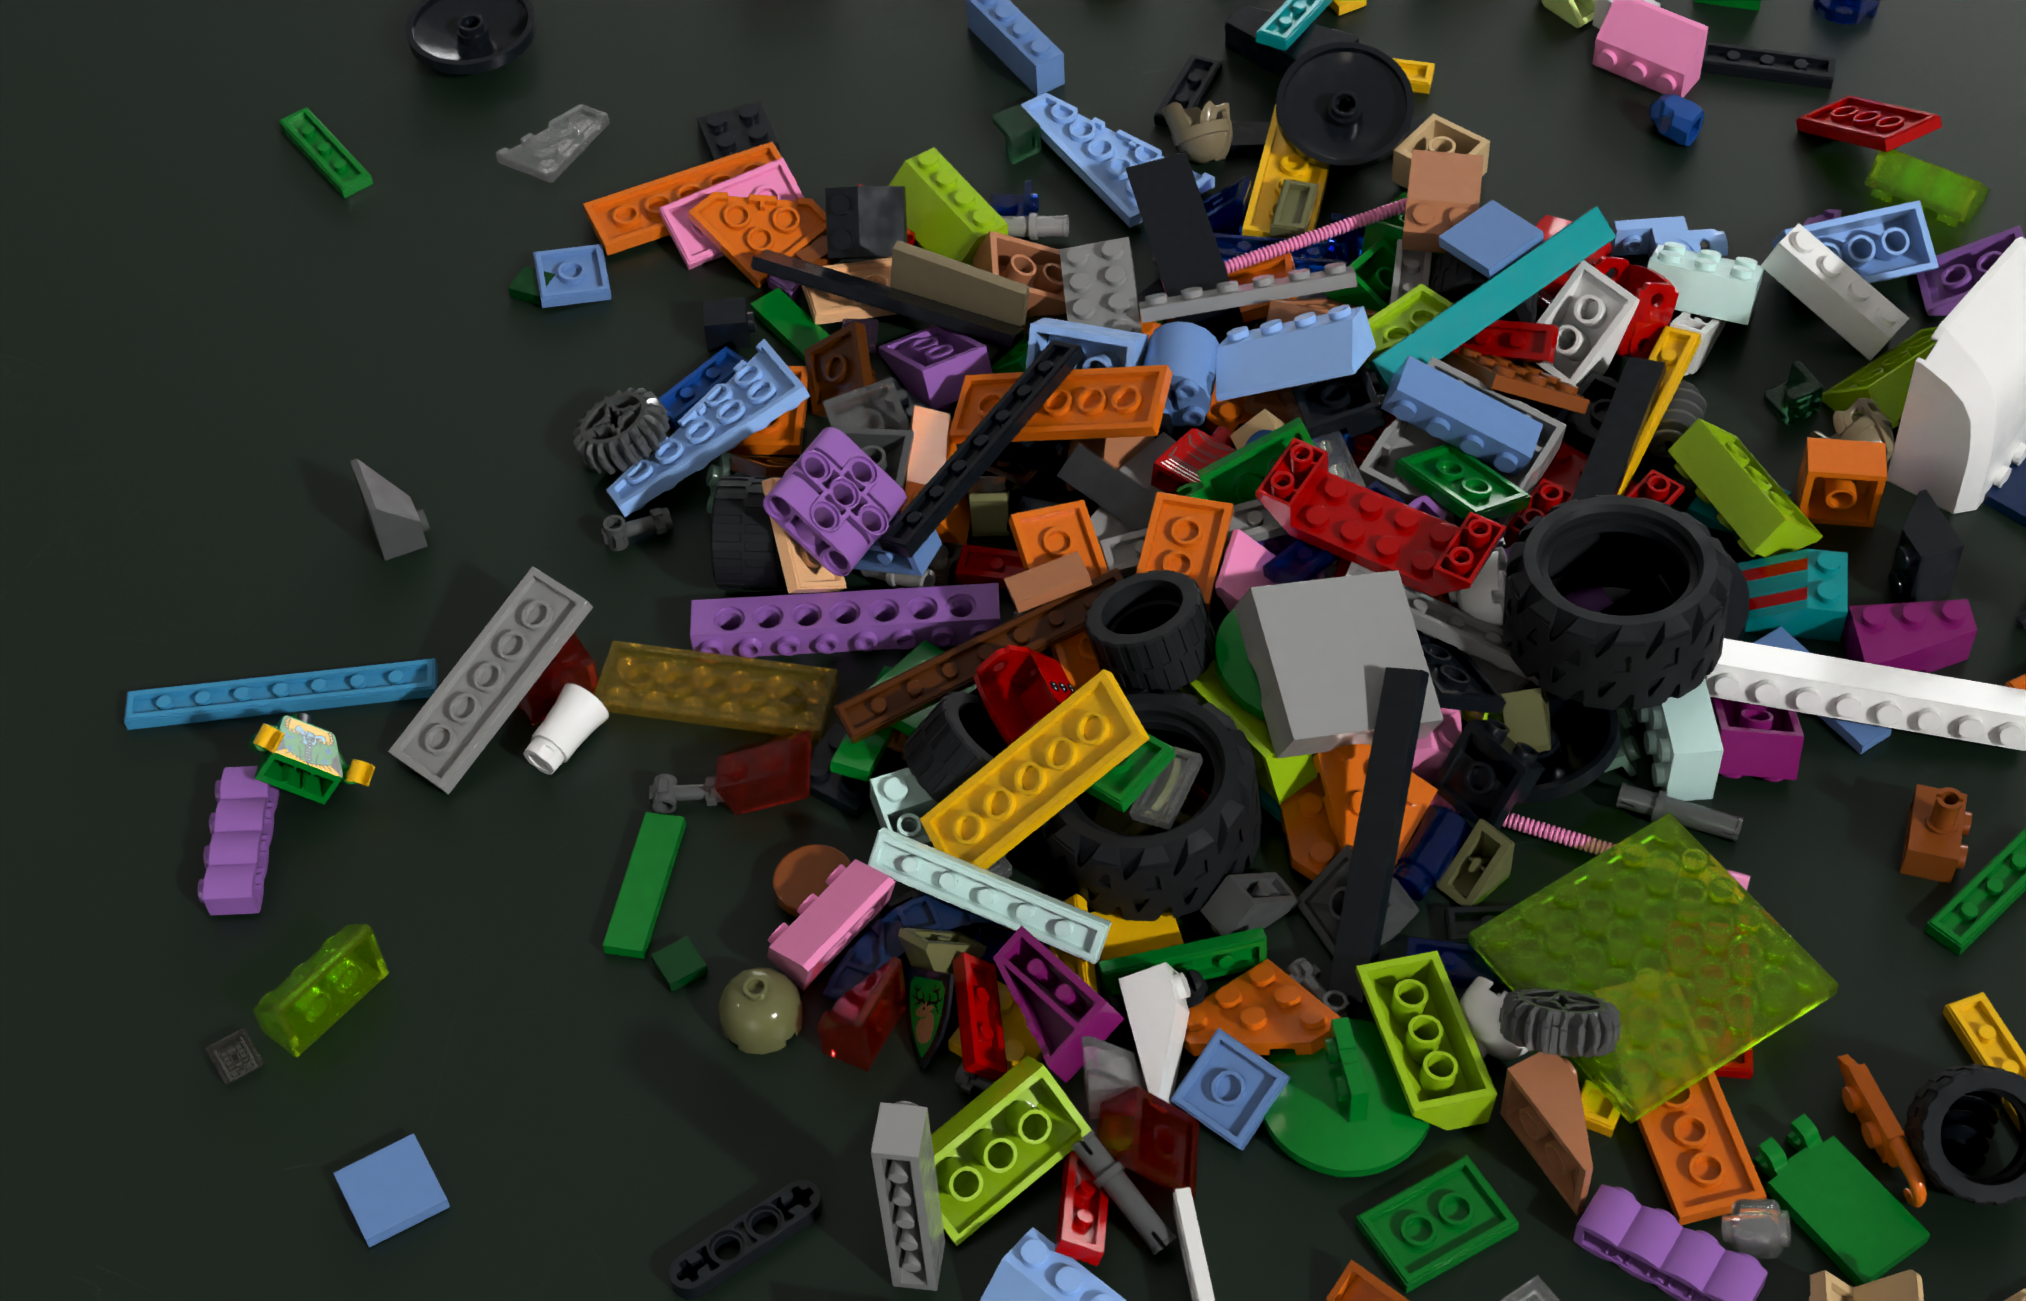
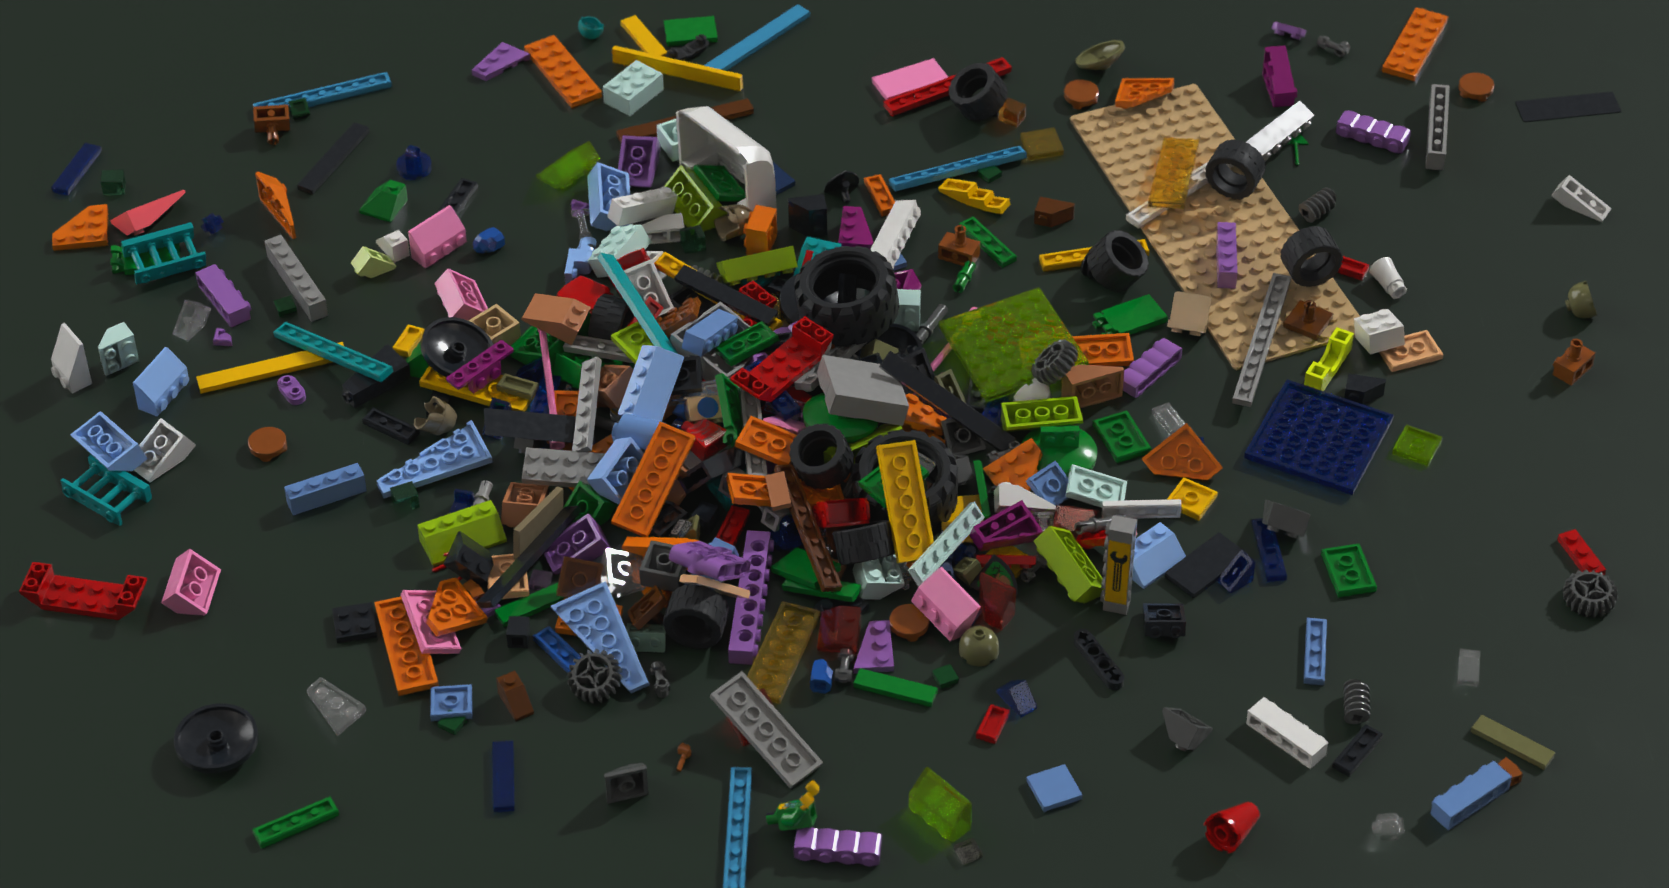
camera: 85 degrees left, 5 degrees down
white plant [523,683,609,775] -> none
black tile [878,340,1085,558] -> none
medium blue tile [1438,200,1544,279] -> none
clear head [1722,1199,1791,1259] -> none
red tile [1796,95,1942,152] -> none
orange plate [1837,1054,1927,1208] -> none
none -> bright pink slope [434,268,488,320]
none -> magenta bracket [446,340,514,393]
none -> clear blue tile [492,740,515,812]
none -> reddish brown slope [496,671,534,721]
none -> clear piece [571,208,592,239]
none -> white slope [642,213,685,244]
none -> dark orange hand [676,743,692,772]
none -> blue rock [810,659,833,693]
none -> medium lavender wing [853,620,894,674]
none -> green pin [953,261,976,293]
none -> red tile [976,704,1010,744]
none -> clear blue slope [996,680,1037,718]
none -> light aqua tile [1065,464,1127,508]

